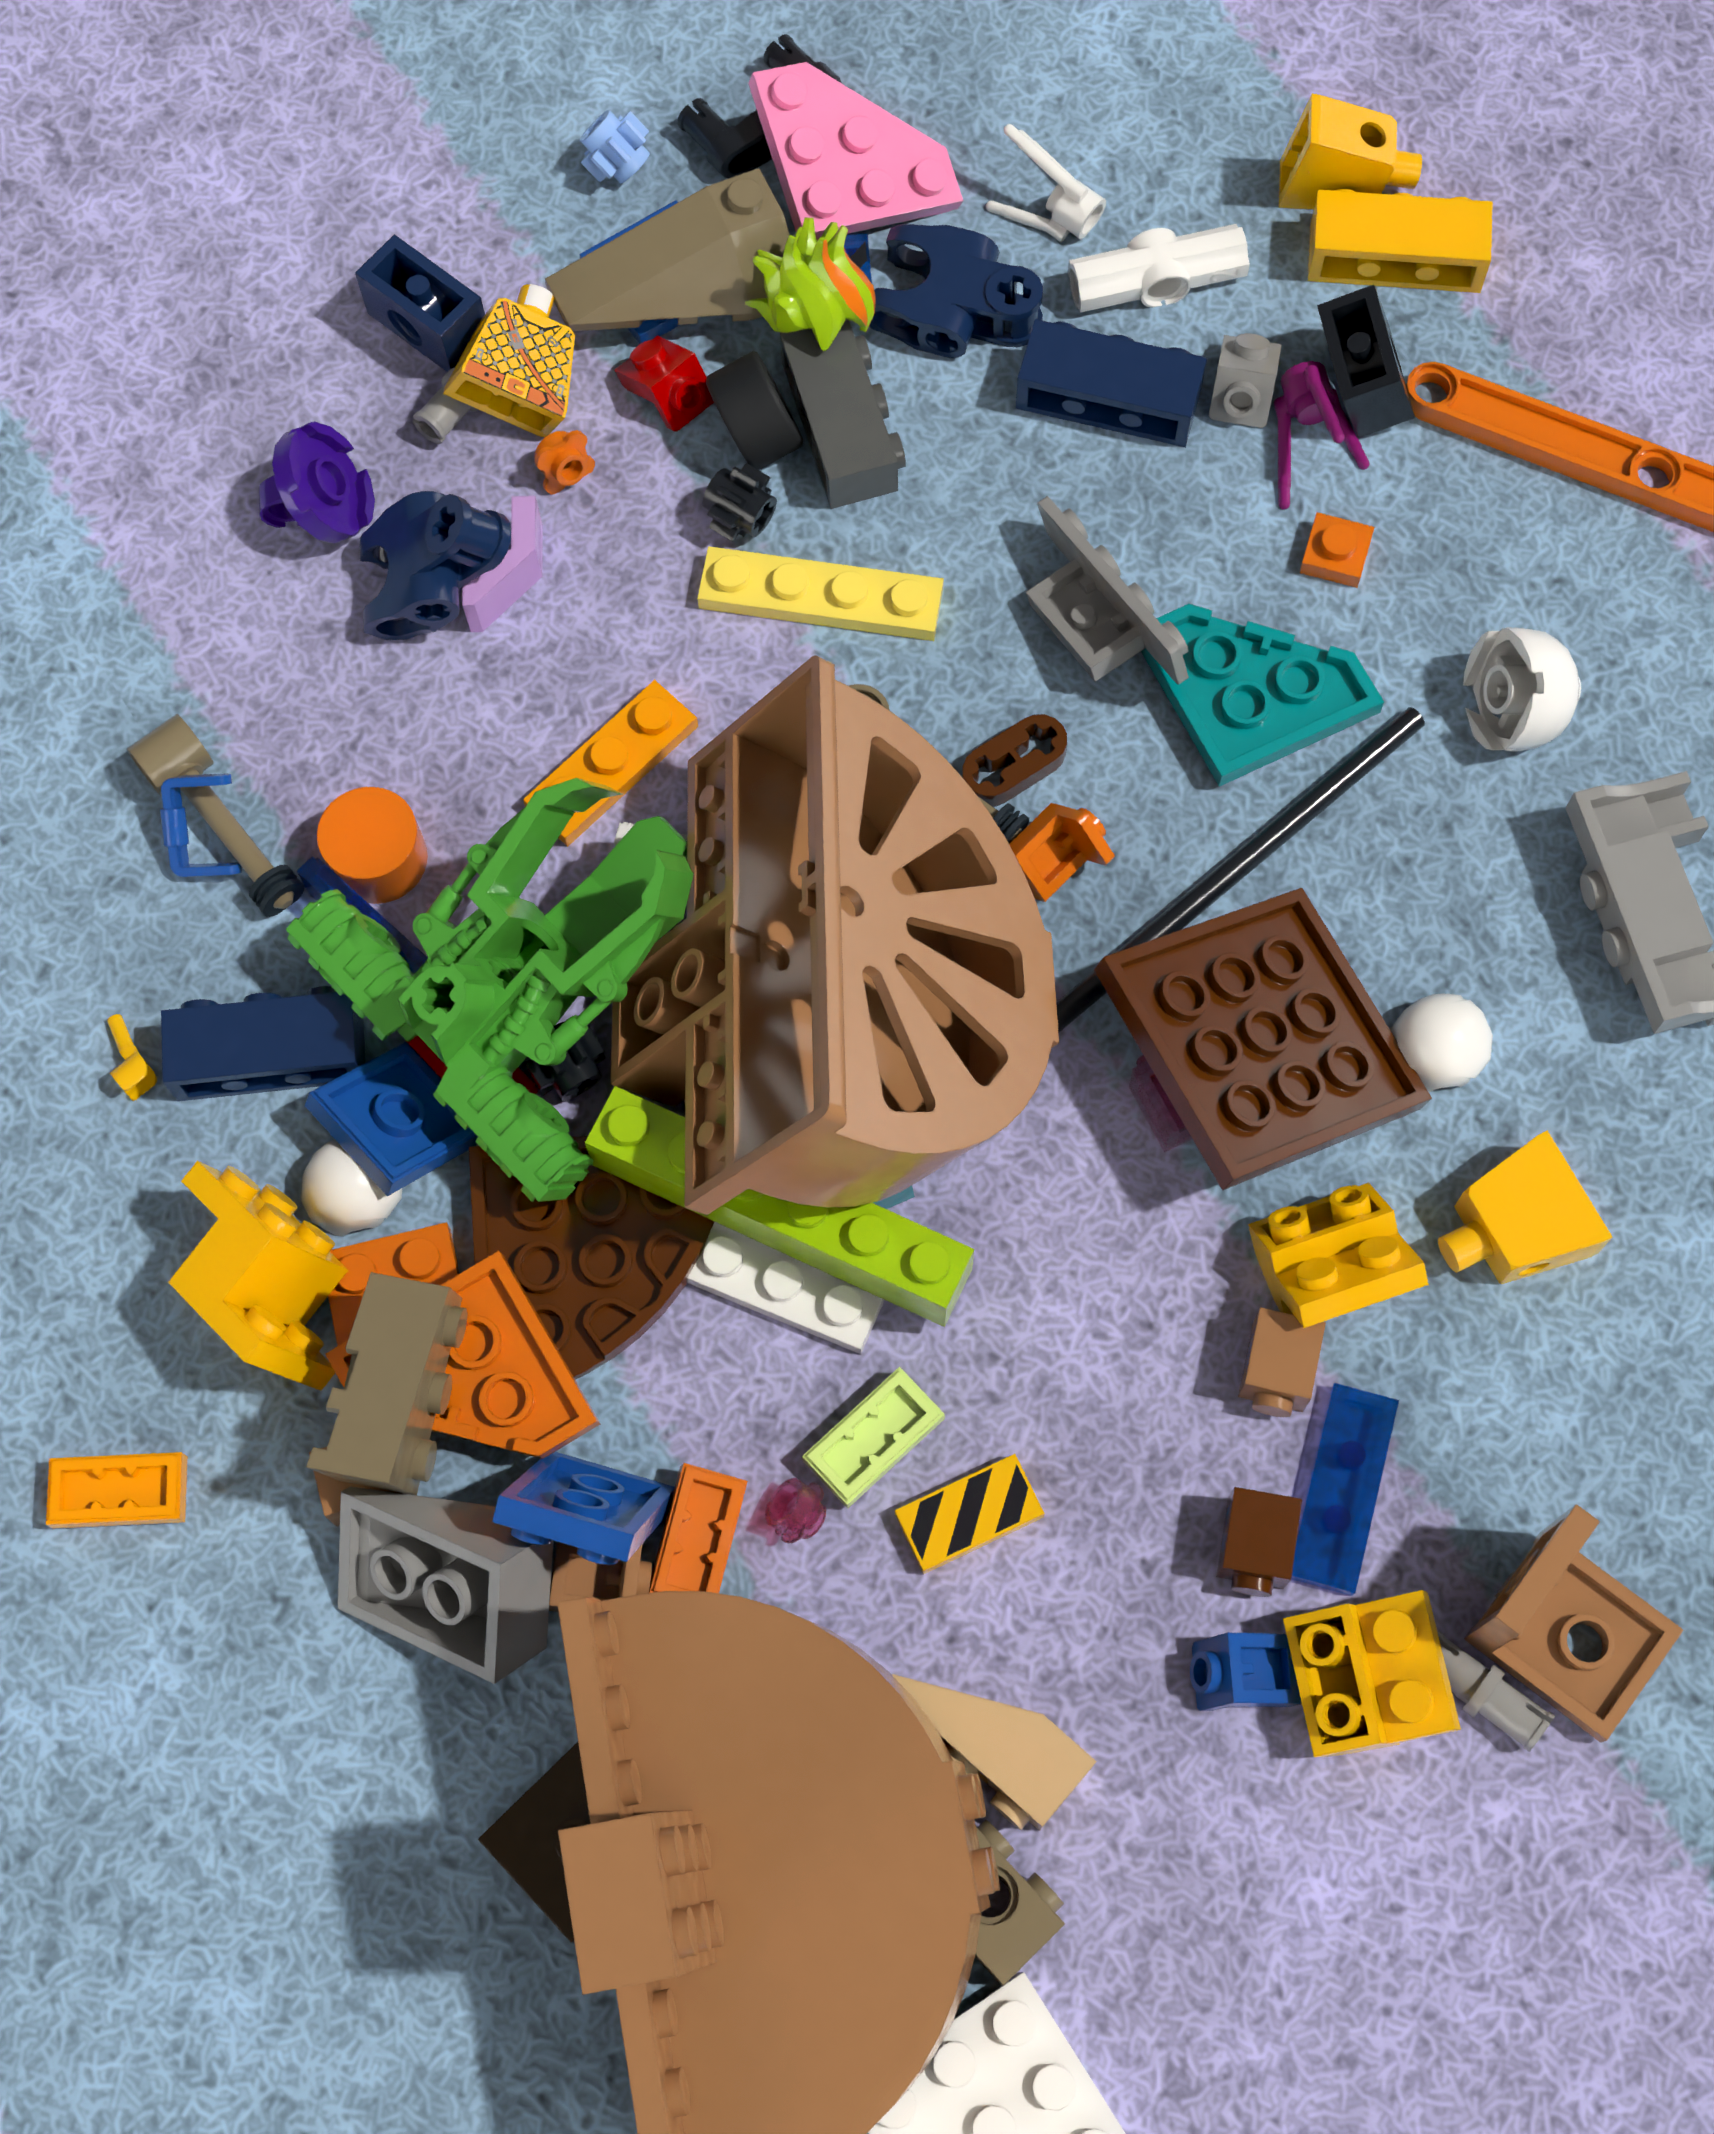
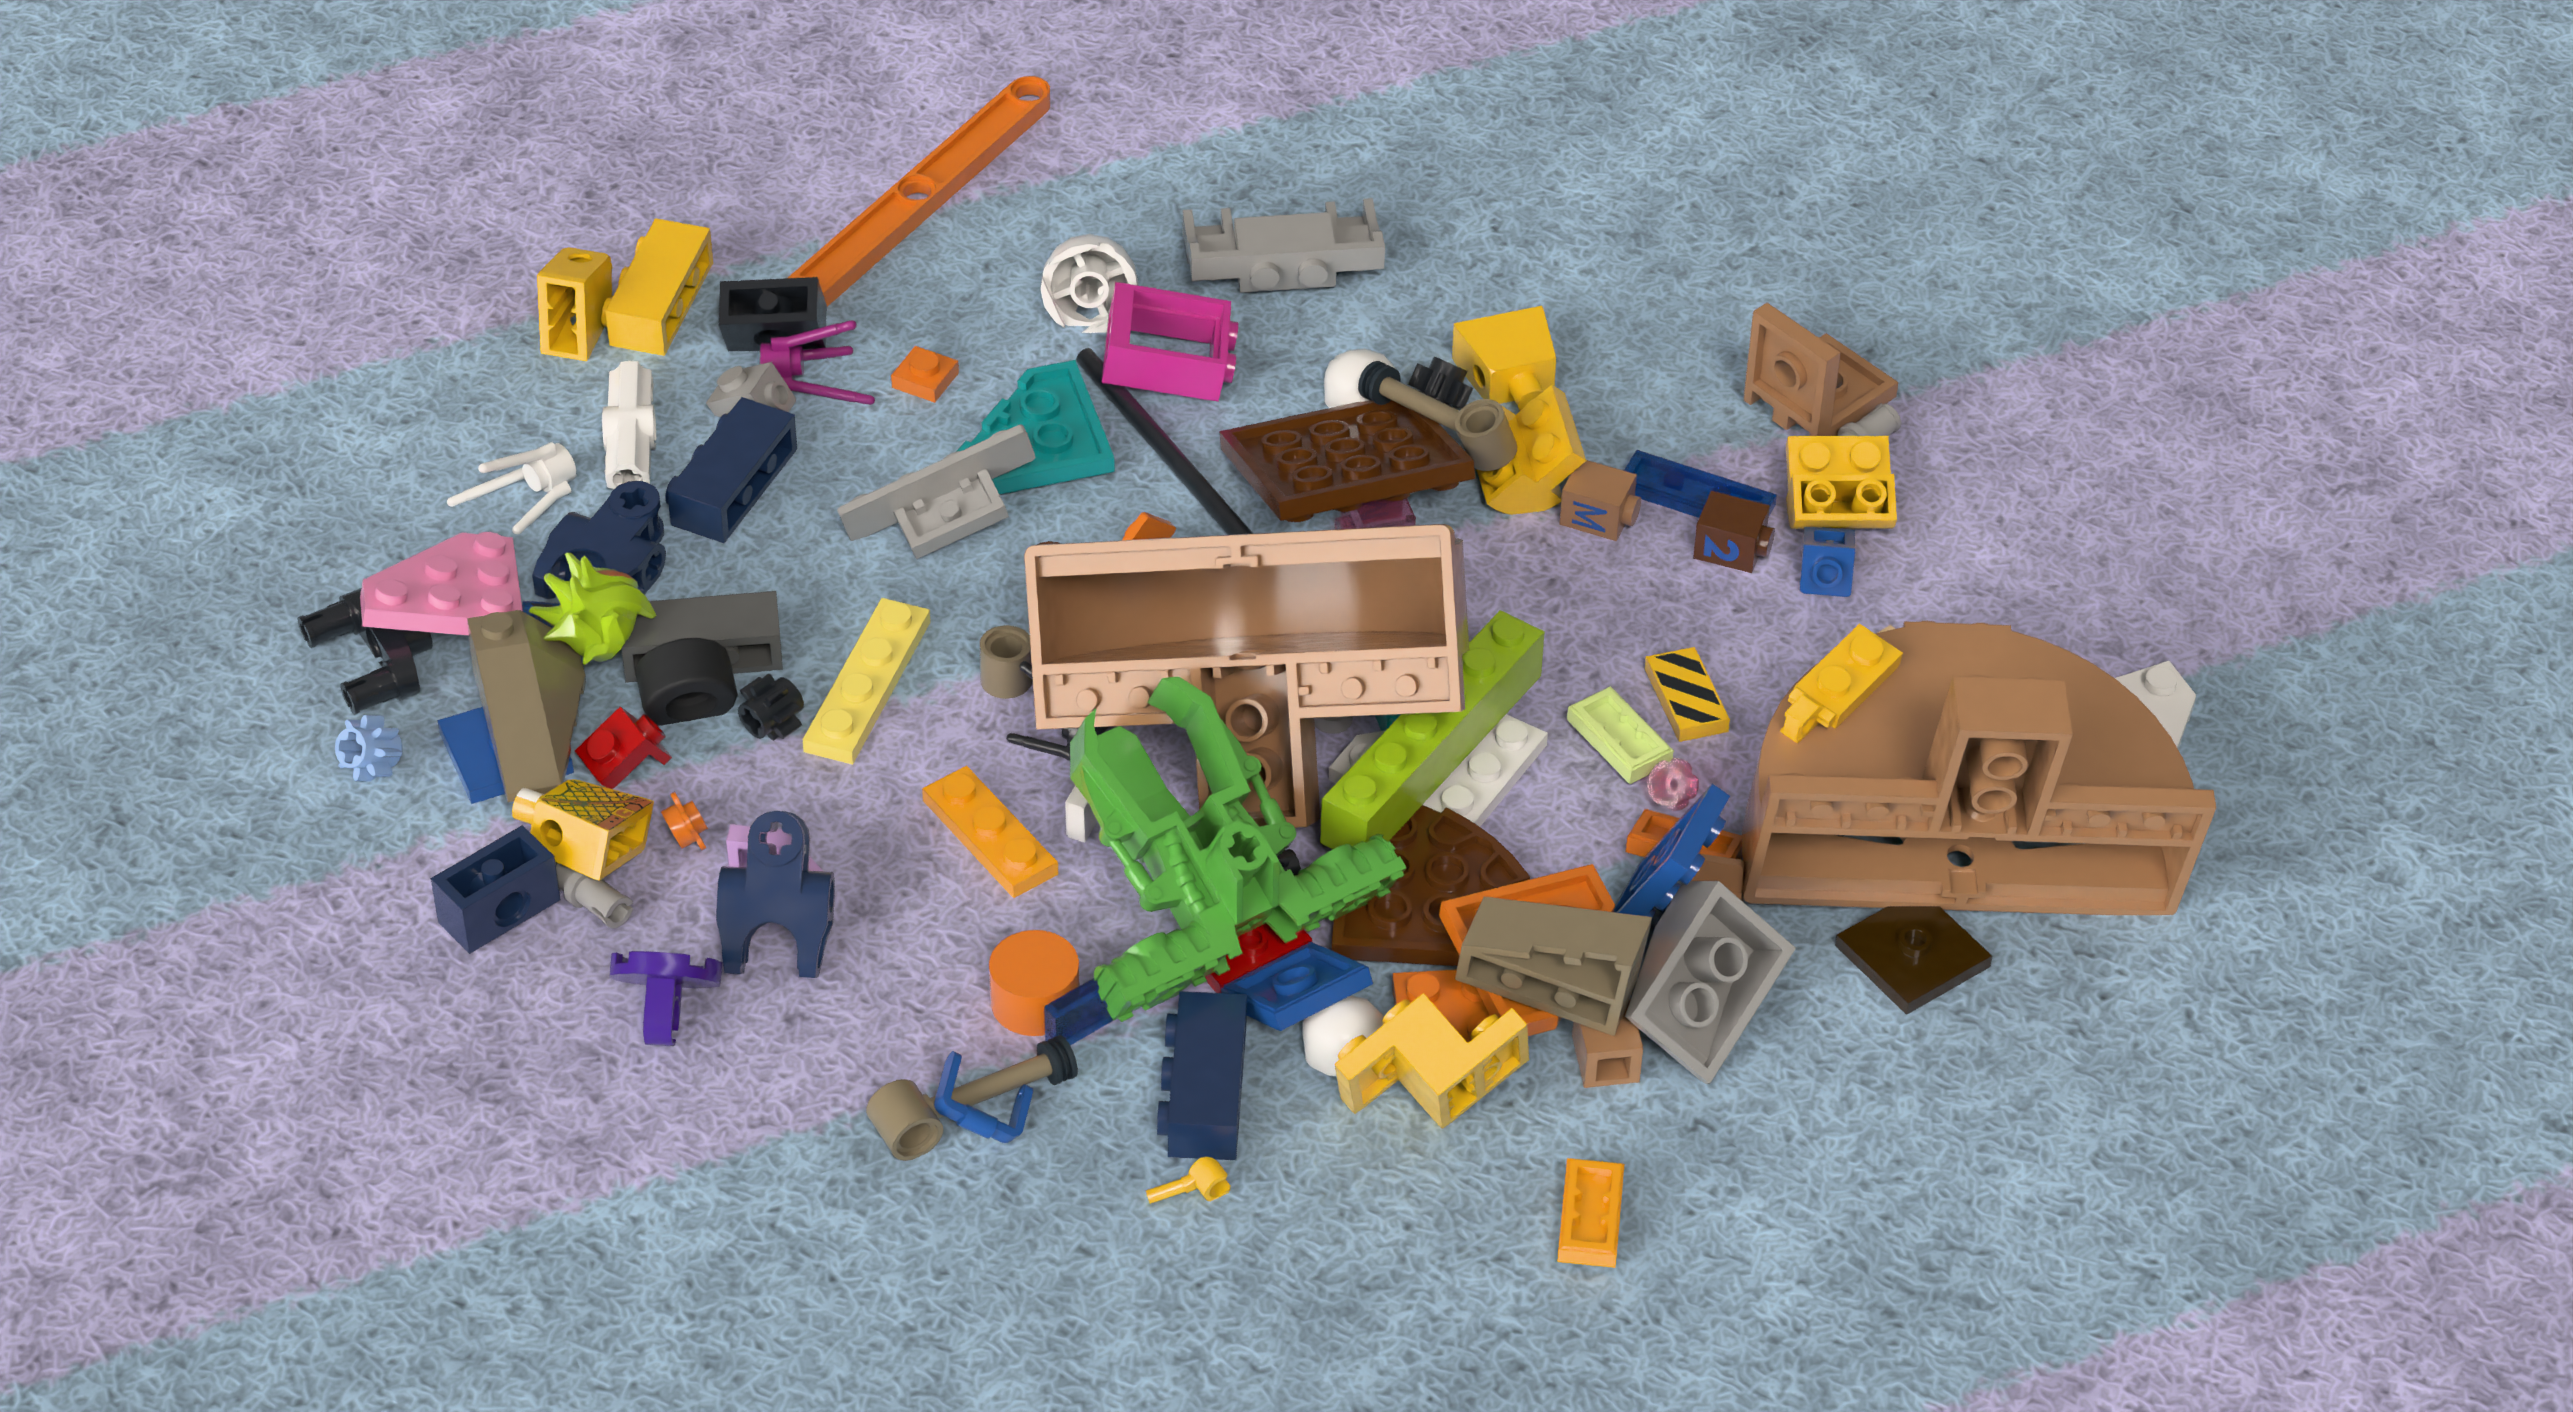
camera: 85 degrees left, 25 degrees down
none -> dark pink window [1102,282,1238,402]
none -> dark tan piece [1358,361,1517,471]
none -> black gear [1408,356,1473,409]
none -> yellow hinge [1780,623,1903,744]

